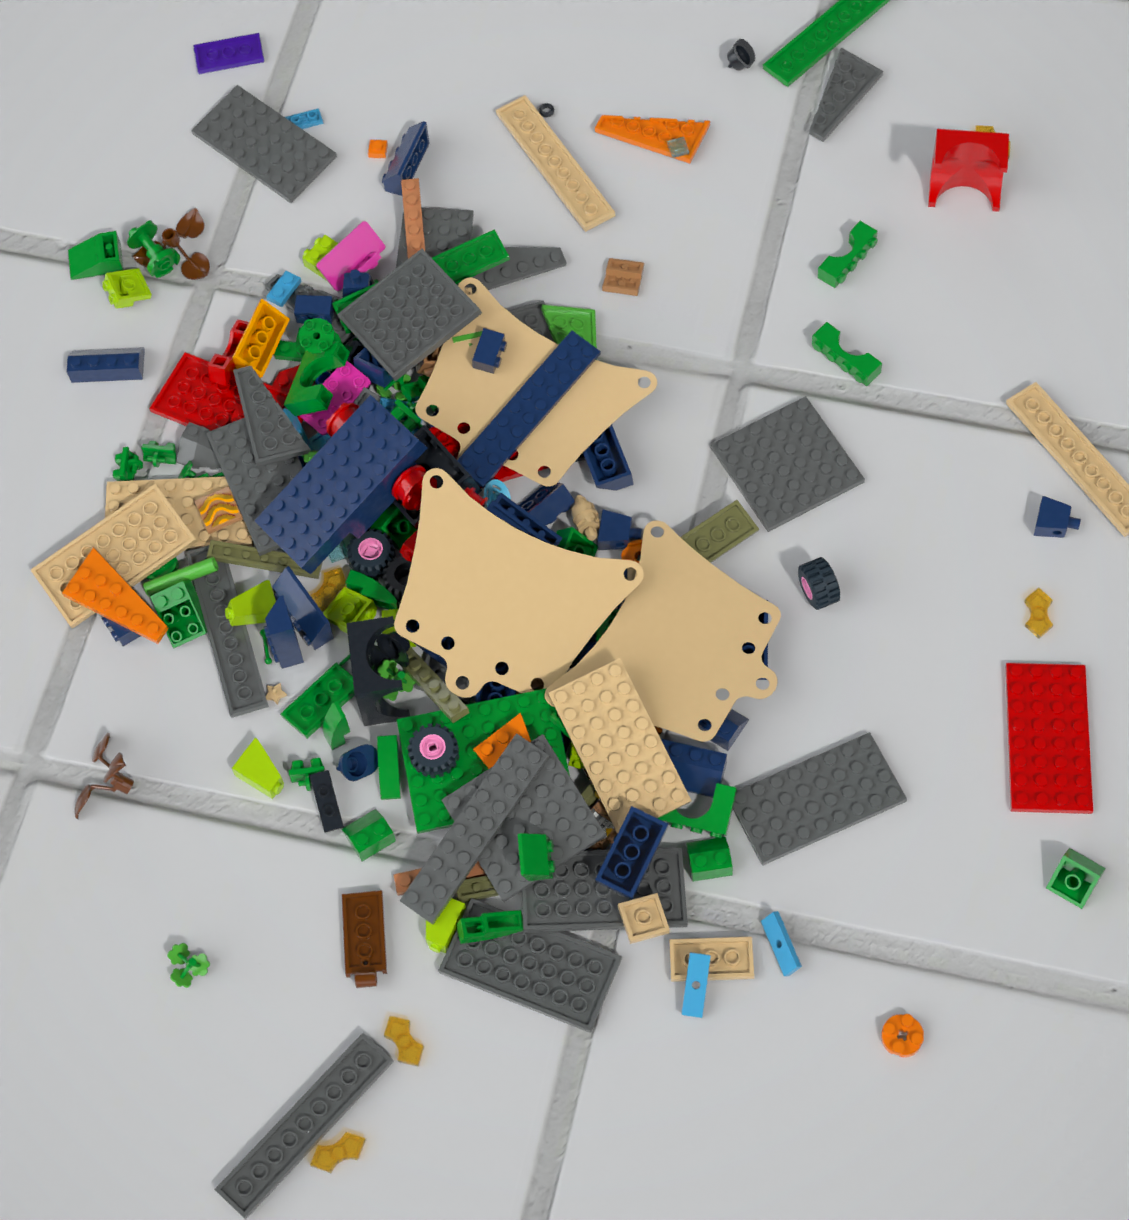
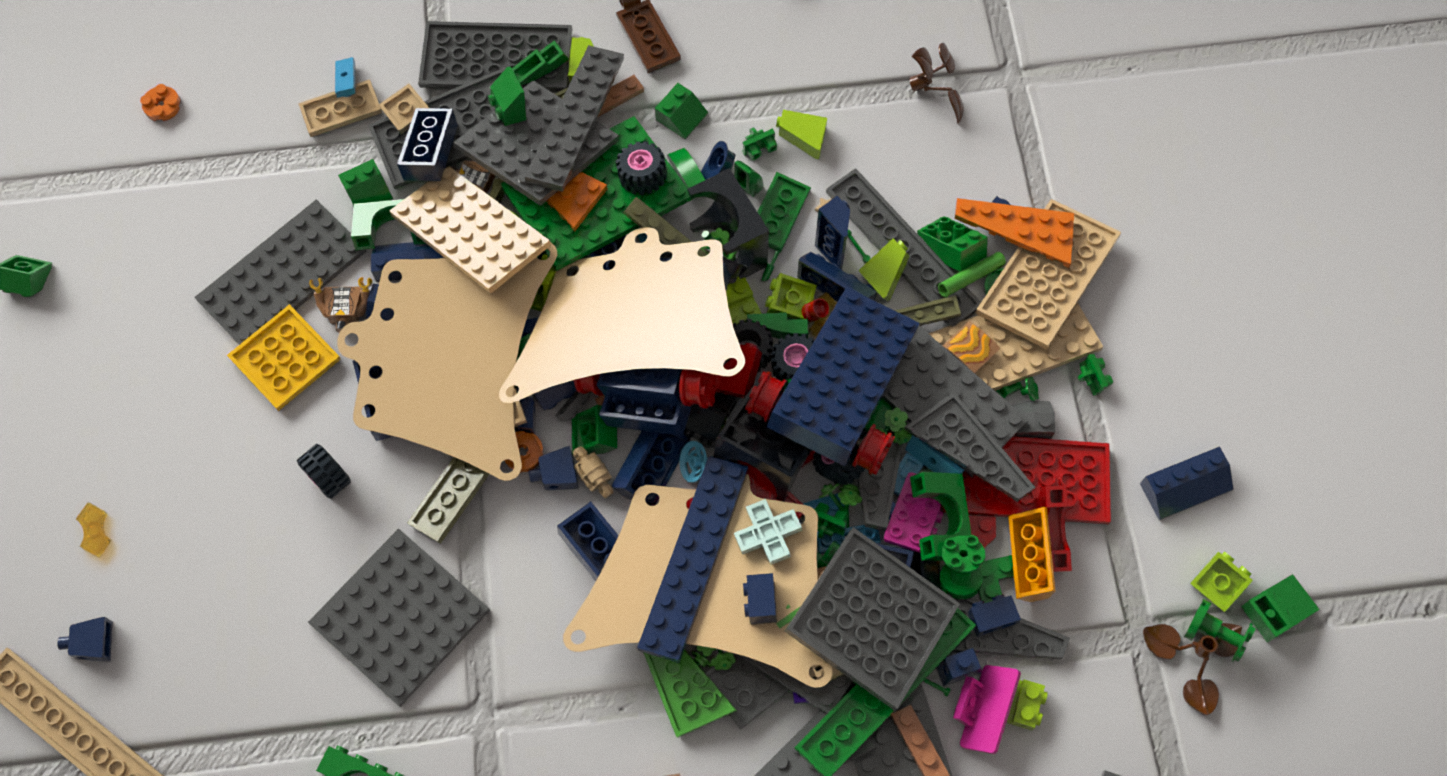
camera: 155 degrees right, 5 degrees up
green hips [141,441,176,468] -> none
dark azure plate [266,271,302,307] -> none
black plate [309,770,344,833] -> none
dark azure tile [761,911,802,977] -> none
red plate [1005,663,1093,814] -> none
none -> yellow plate [227,304,341,411]
none -> torso [309,277,373,333]
none -> light aqua plate [734,499,802,565]
none -> red wheel [802,298,829,322]

